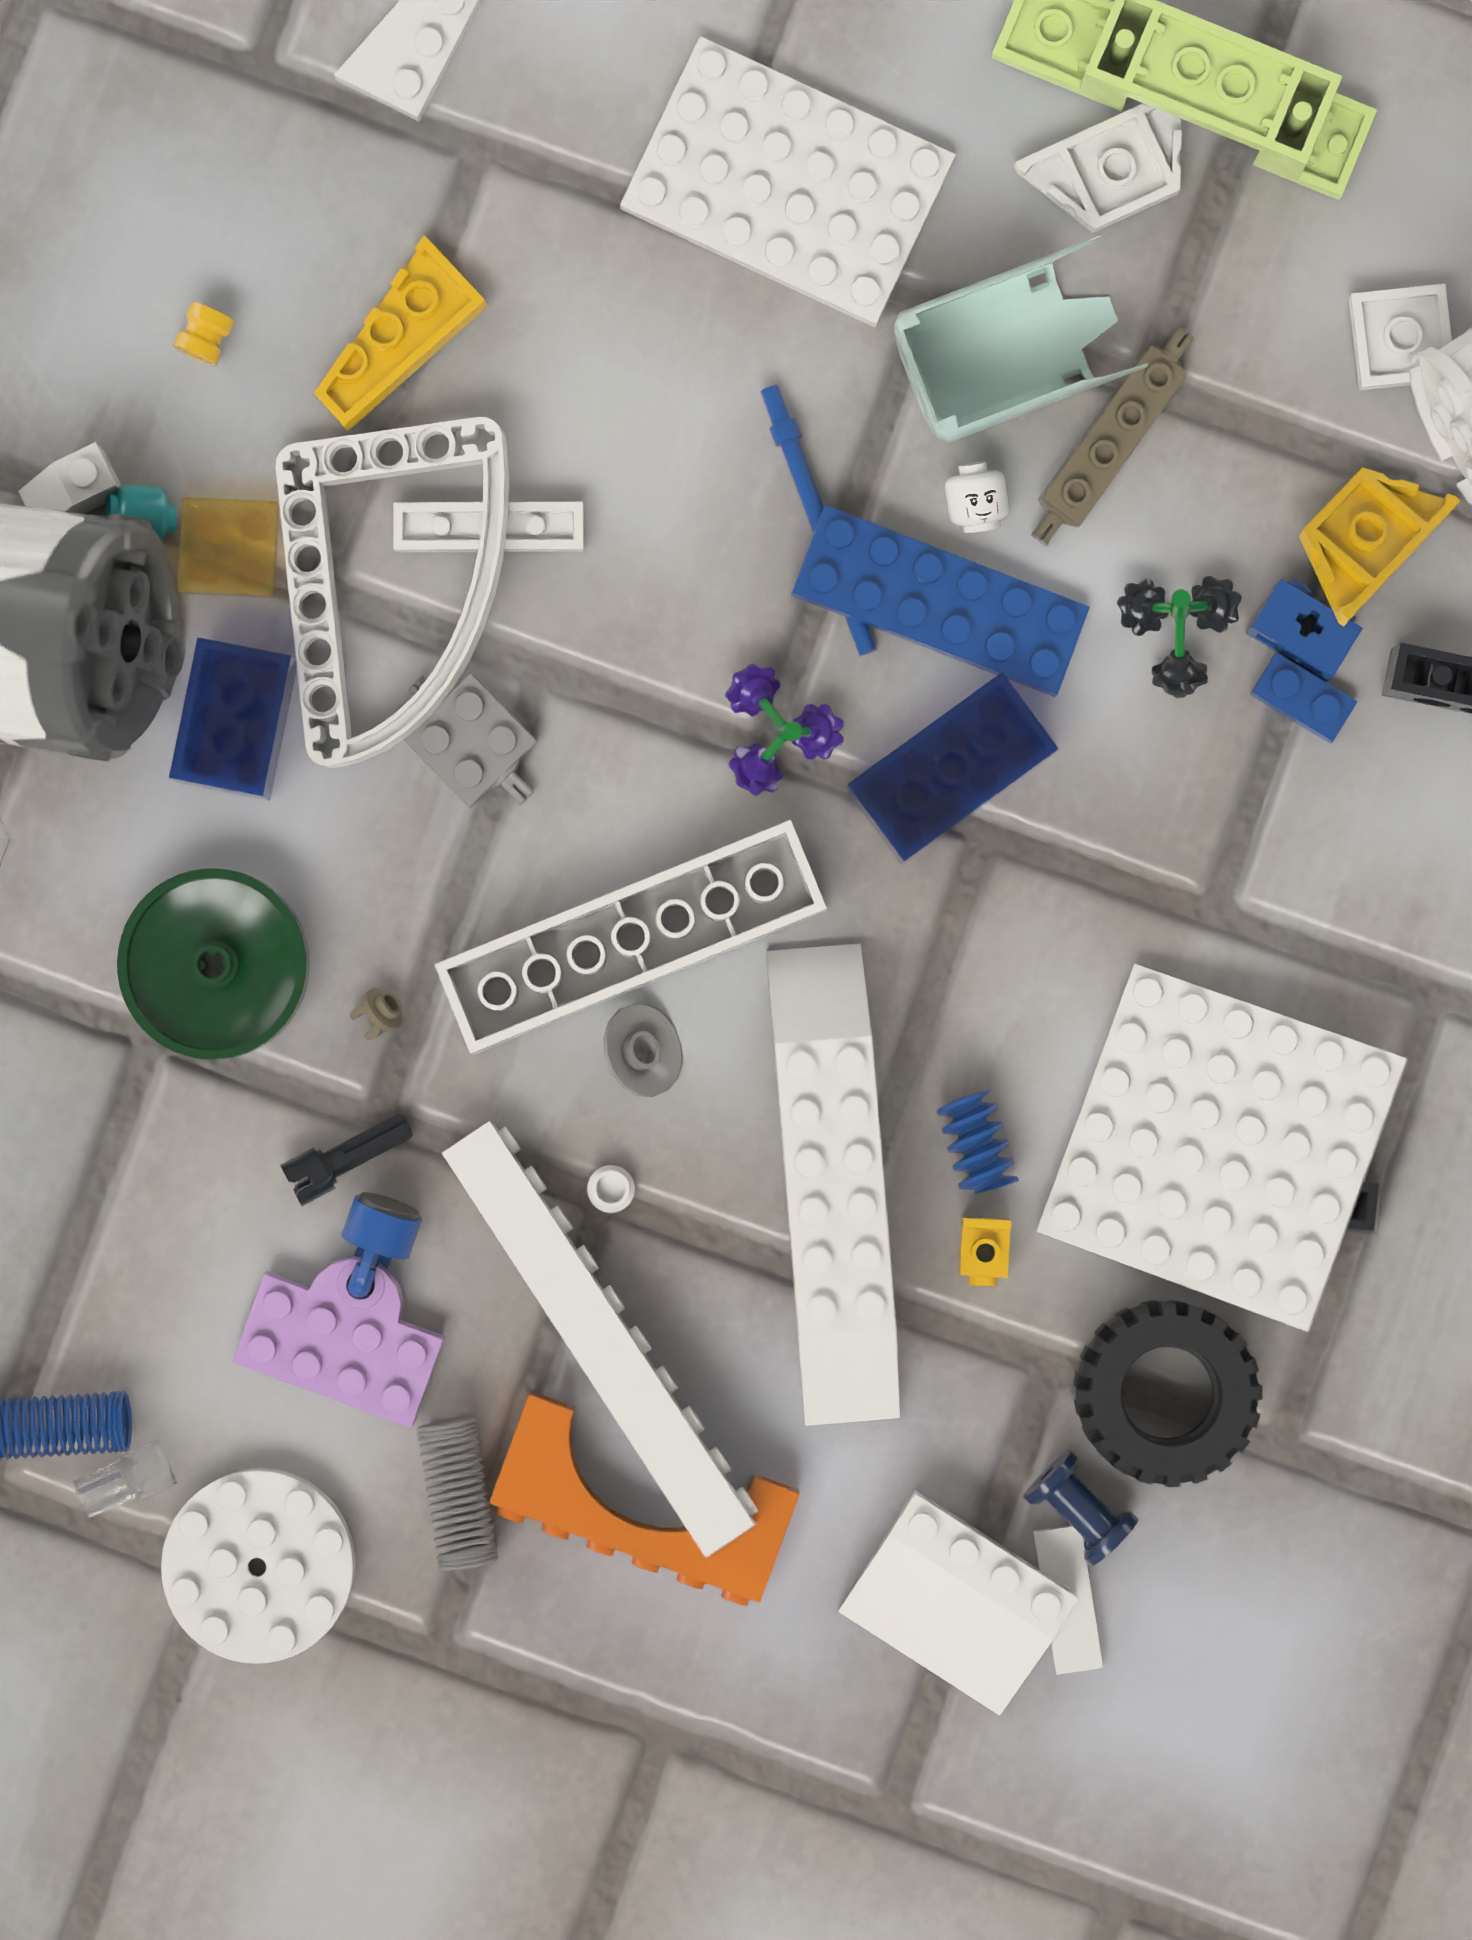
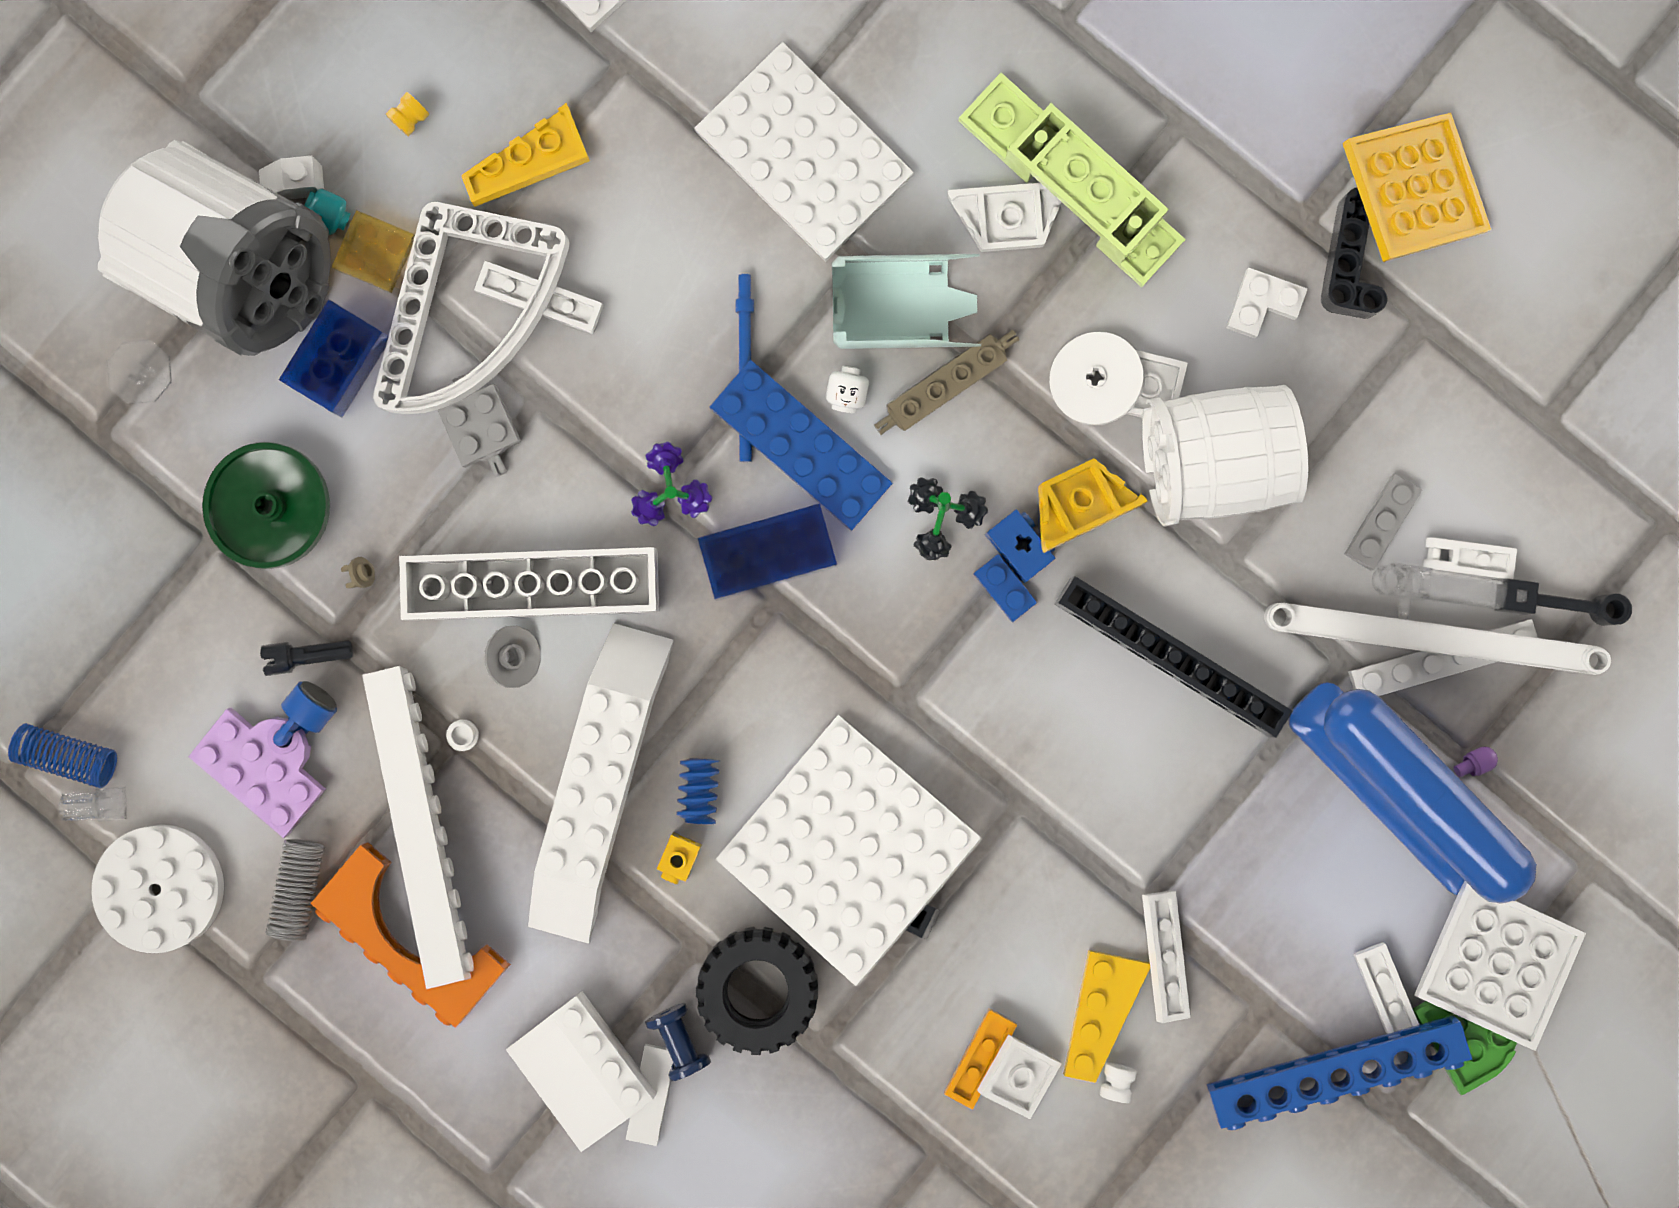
camera: 20 degrees right, 0 degrees up
none -> white piece [1049,332,1144,425]

